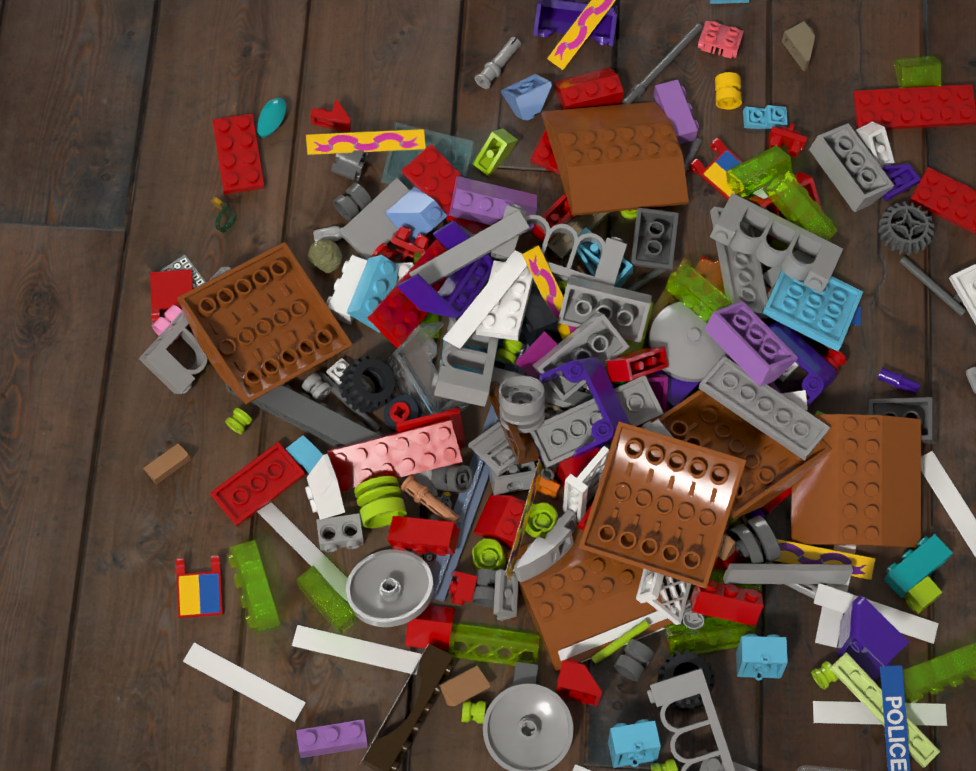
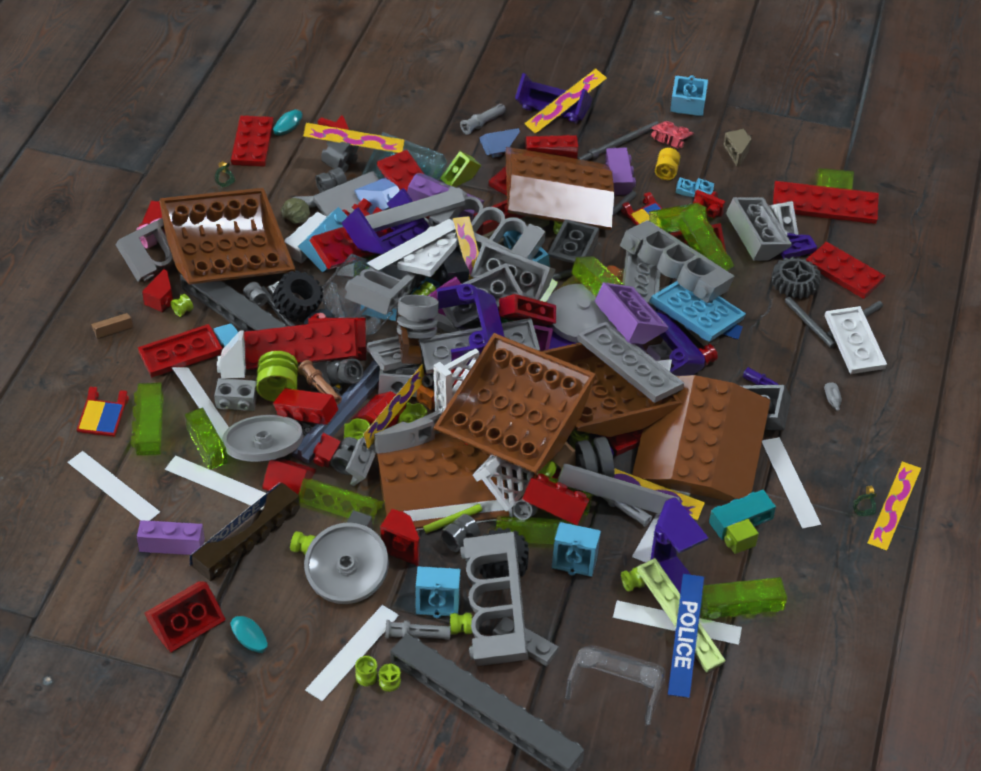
camera: 15 degrees right, 20 degrees down
medium nougat slope [439,666,490,706] -> none
white sticker [814,583,939,644] -> none
none -> red slope [142,269,173,312]

